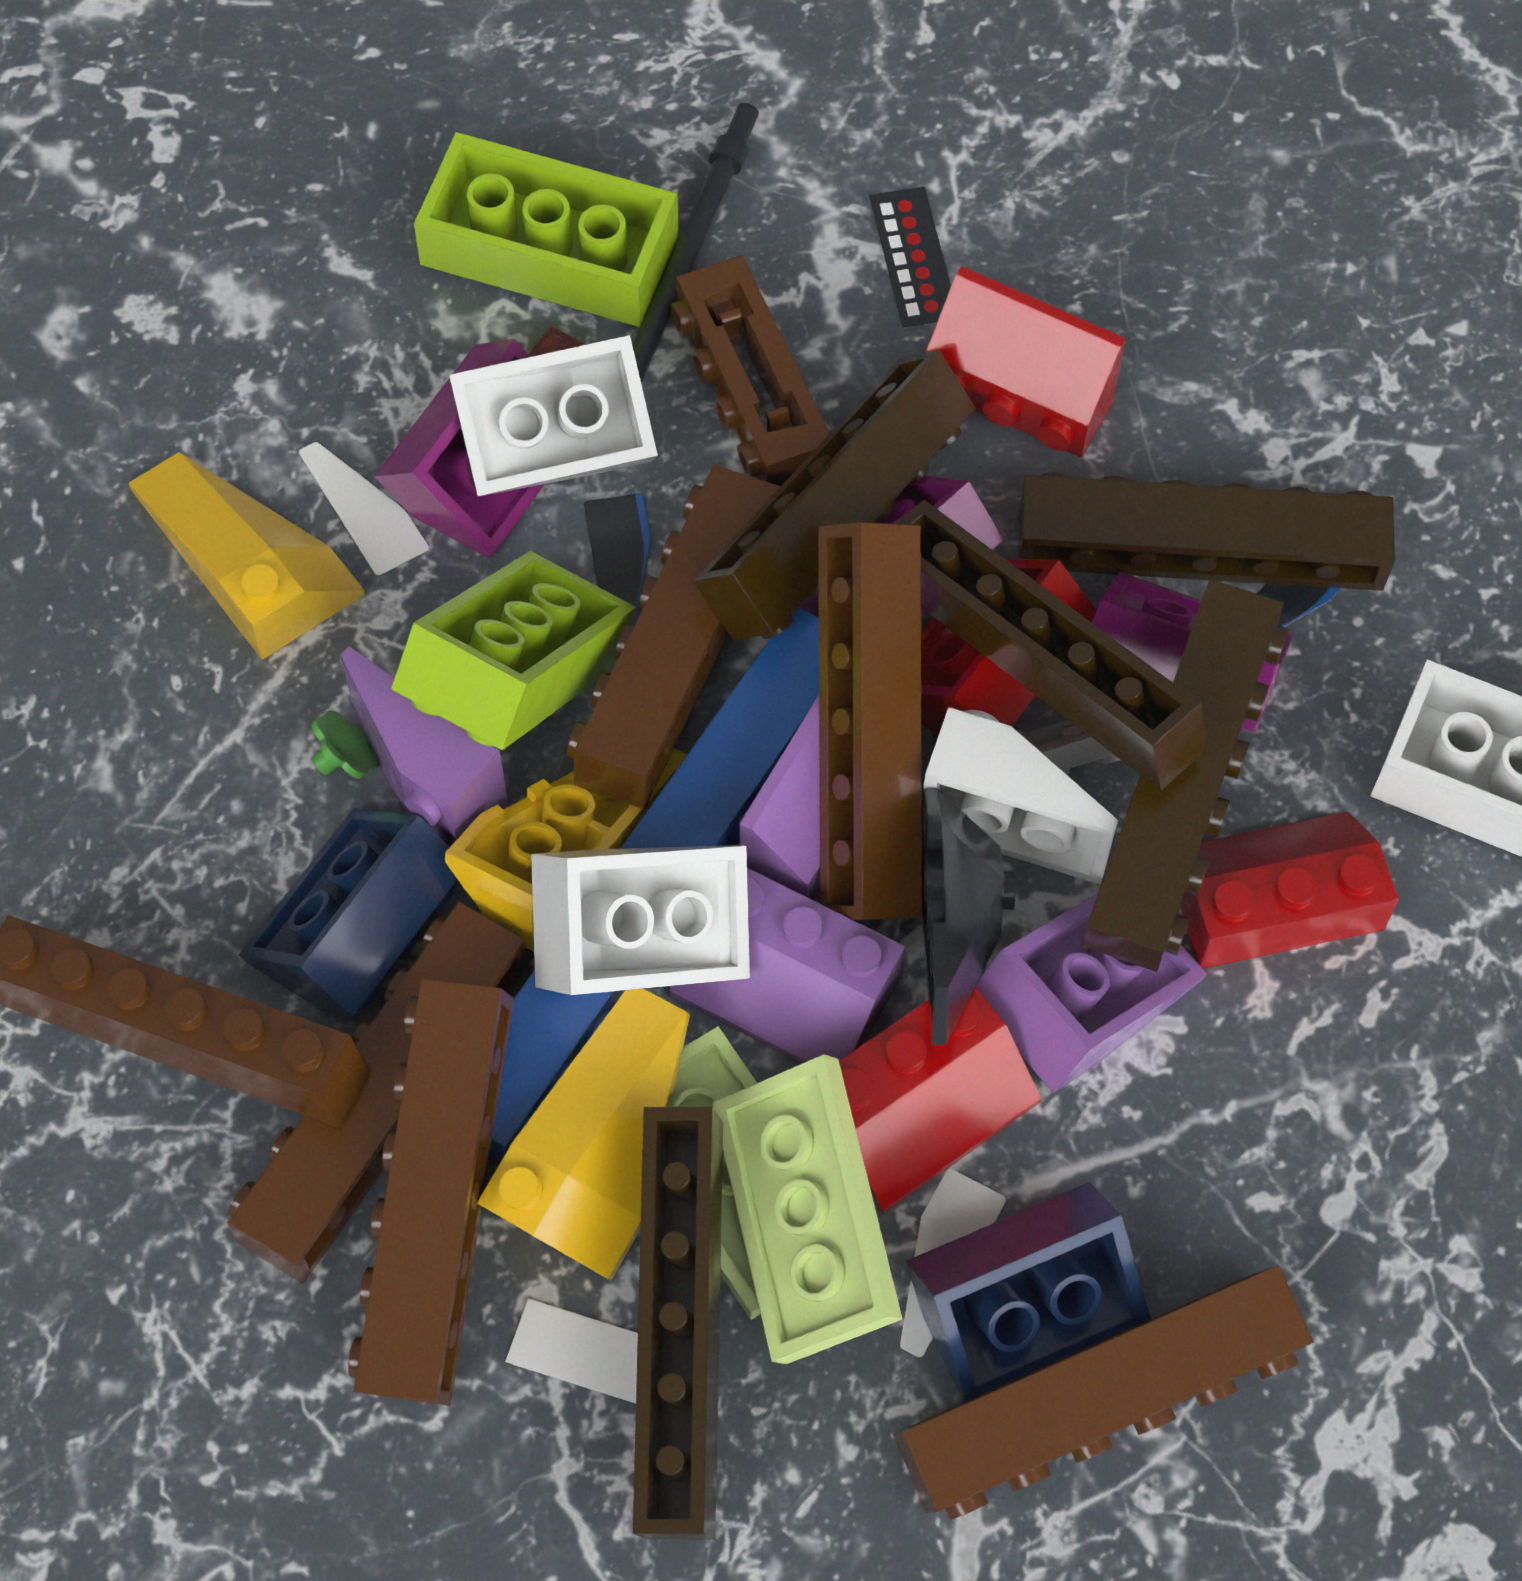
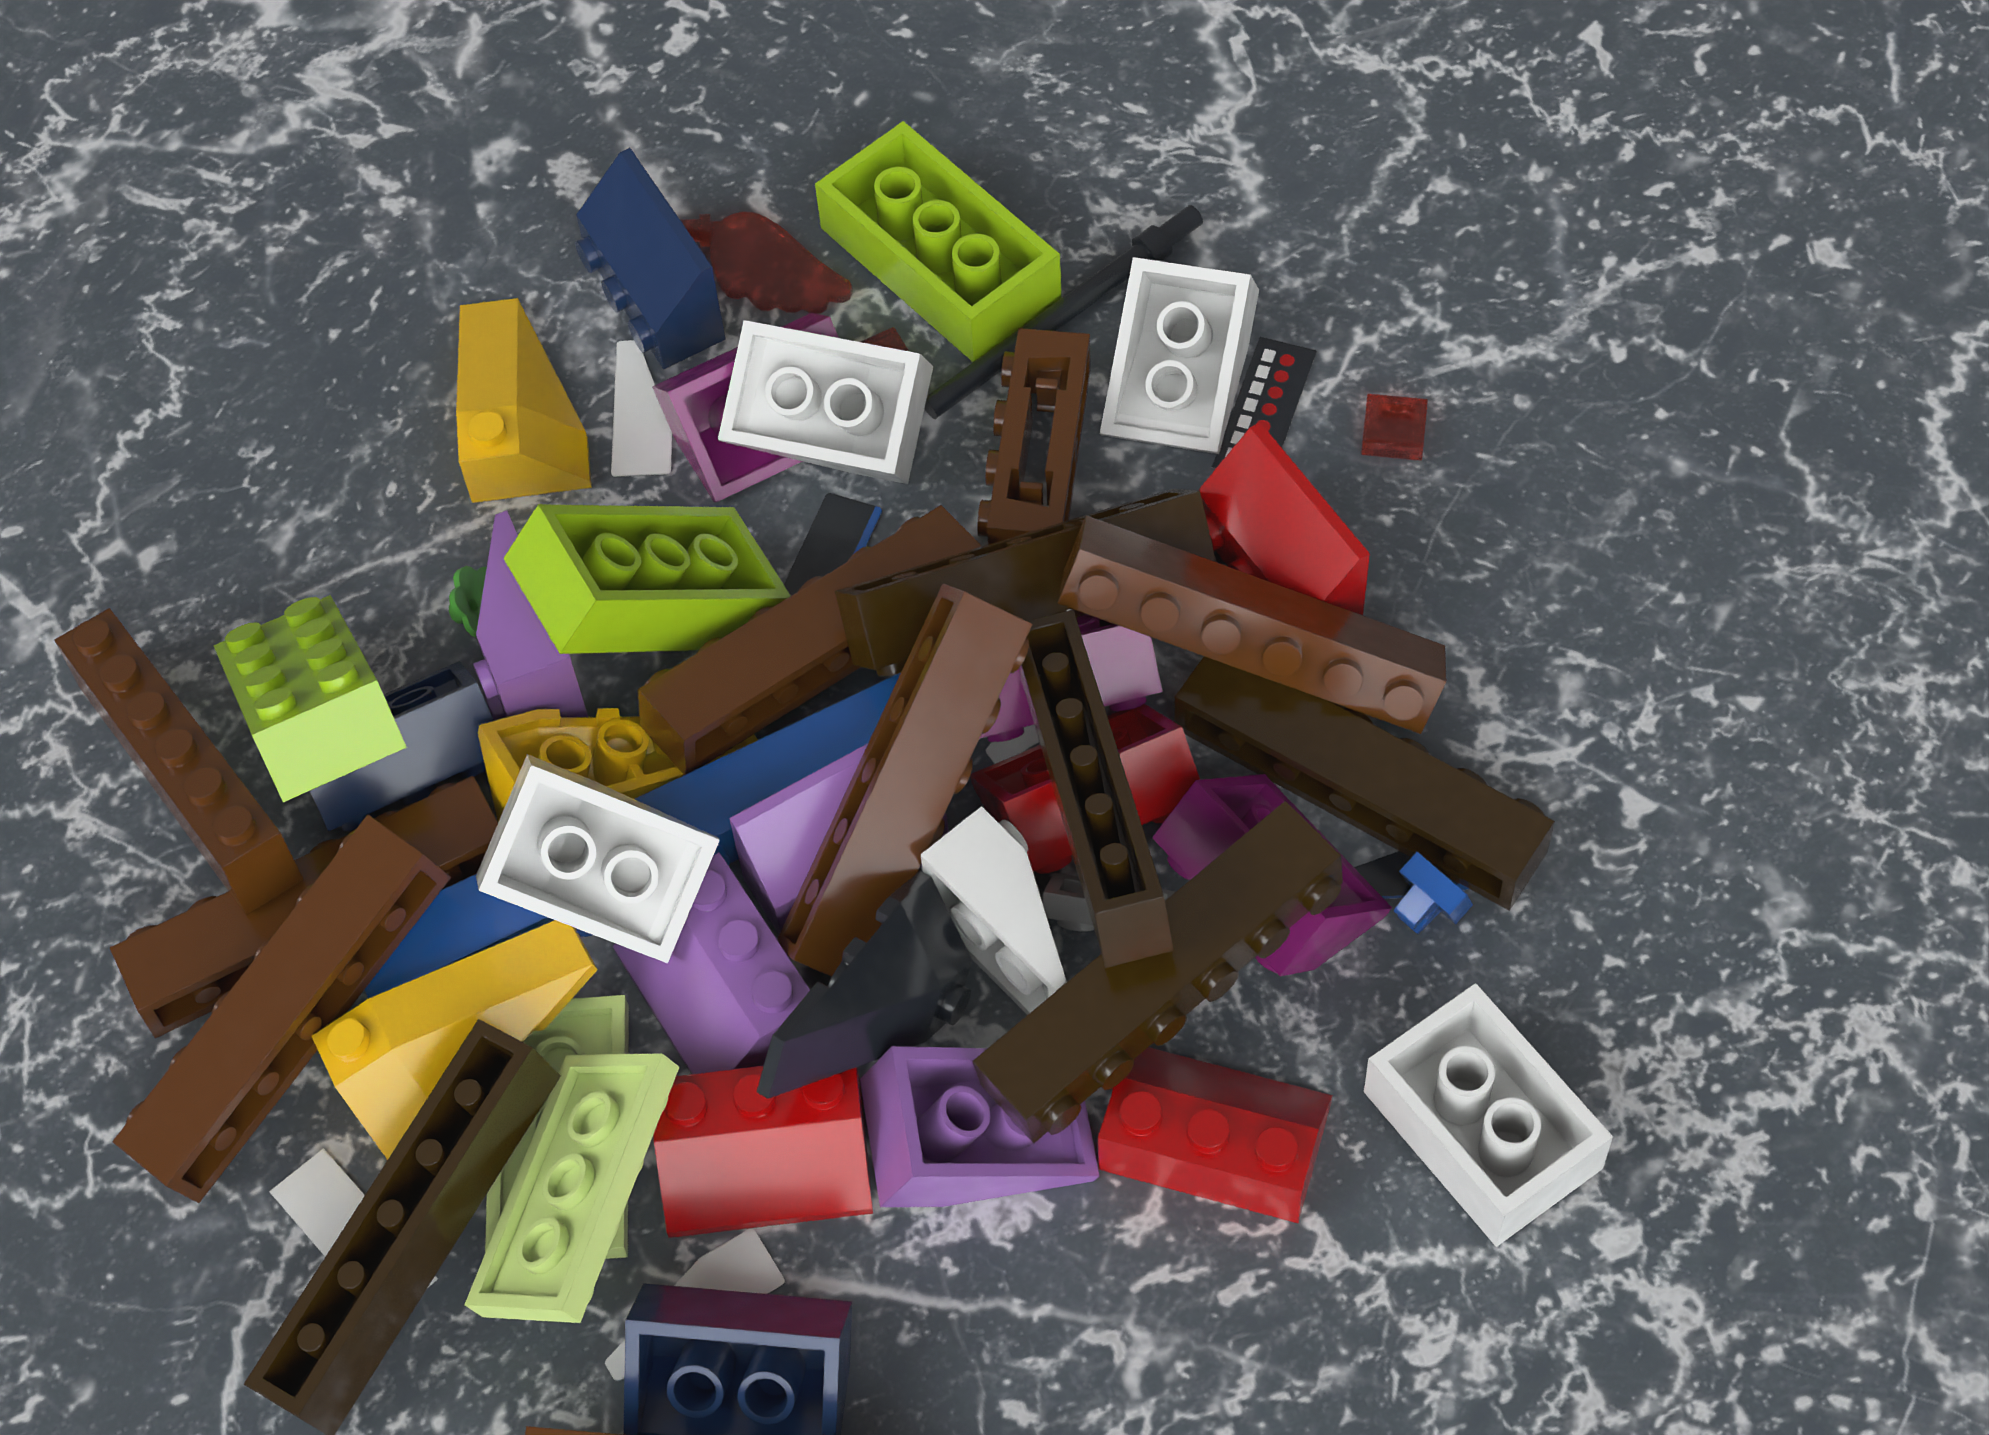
camera: 35 degrees right, 5 degrees down
none -> lime brick [213,595,407,802]
none -> dark blue slope [575,148,726,369]
none -> clear red animal [680,211,853,314]
none -> reddish brown brick [1058,515,1447,734]
none -> white slope [1100,257,1259,454]
none -> clear red tile [1361,394,1428,461]
none -> blue tile [1394,852,1473,934]

